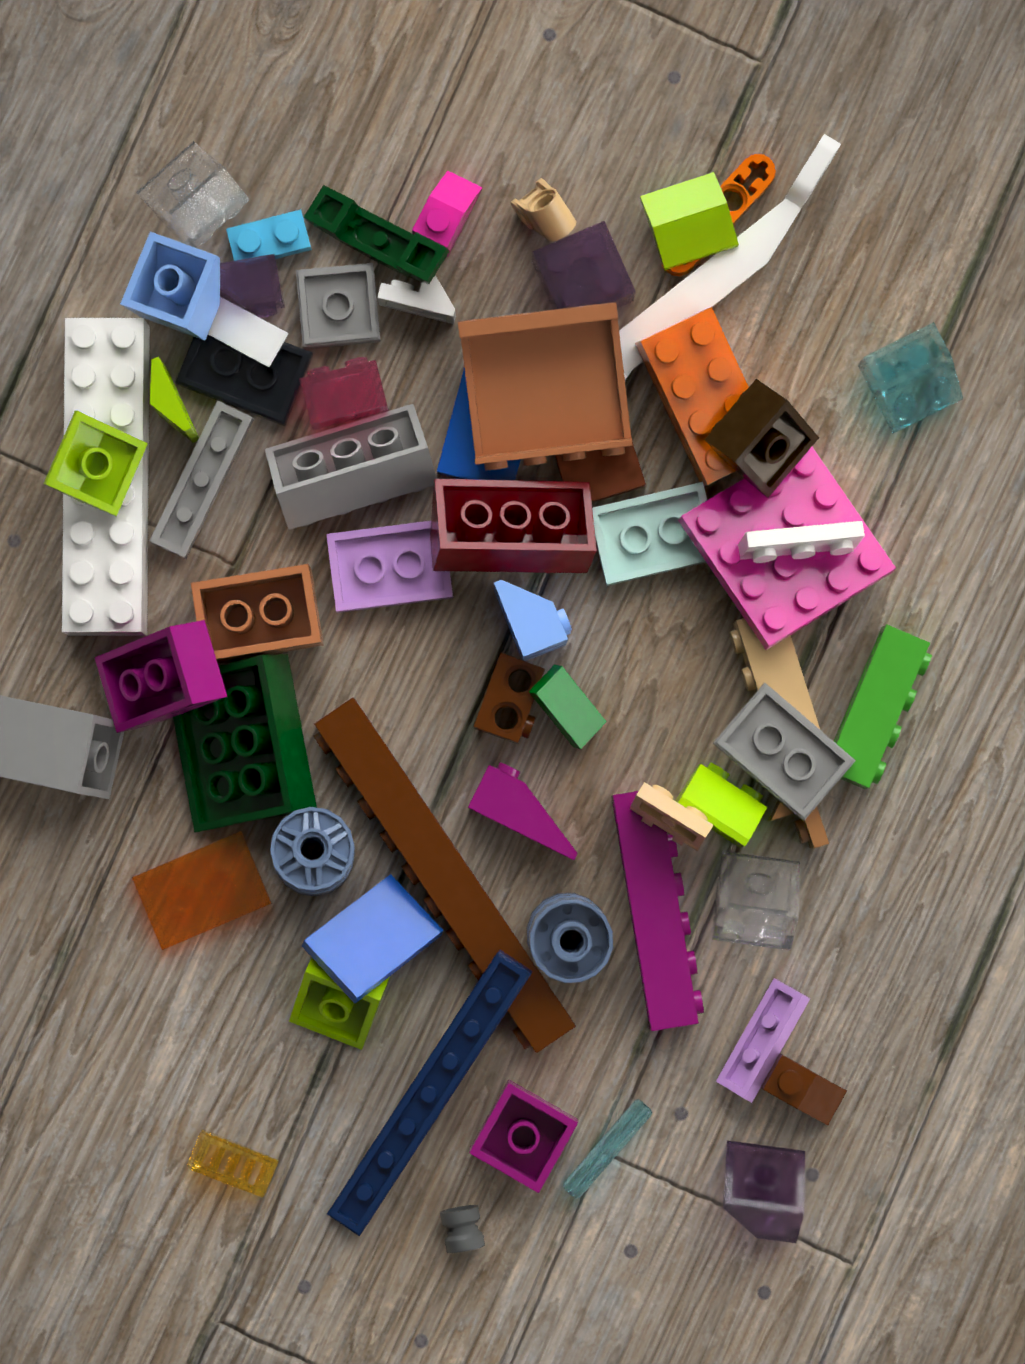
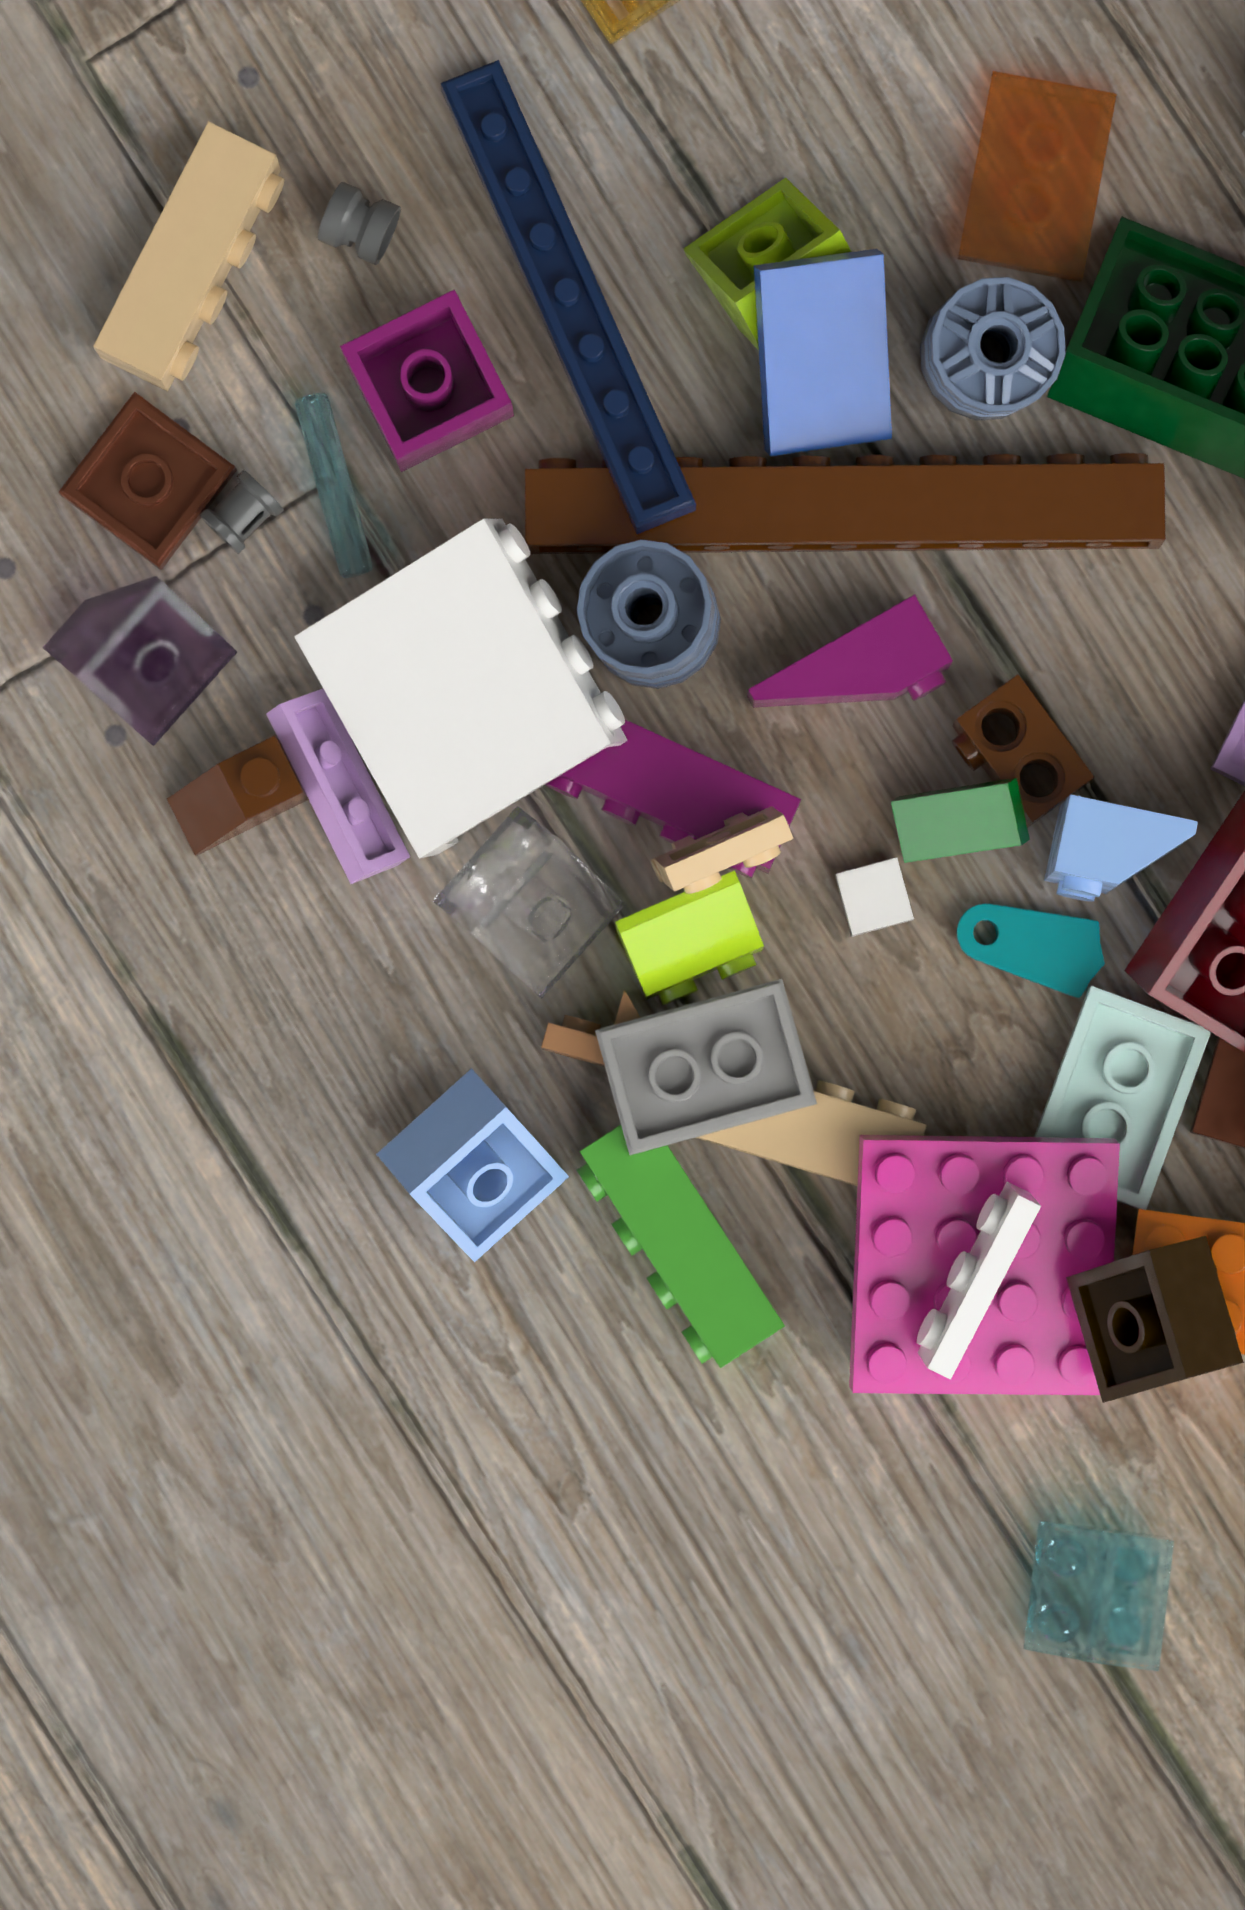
camera: 135 degrees right, 0 degrees up
none -> copper tile [58,392,237,570]
none -> tan brick [93,121,285,392]
none -> dark grey bush [199,470,284,554]
none -> white panel [294,518,628,858]
none -> light blue slope [376,1068,569,1262]
none -> white tile [835,858,914,937]
none -> teal piece [956,904,1105,998]

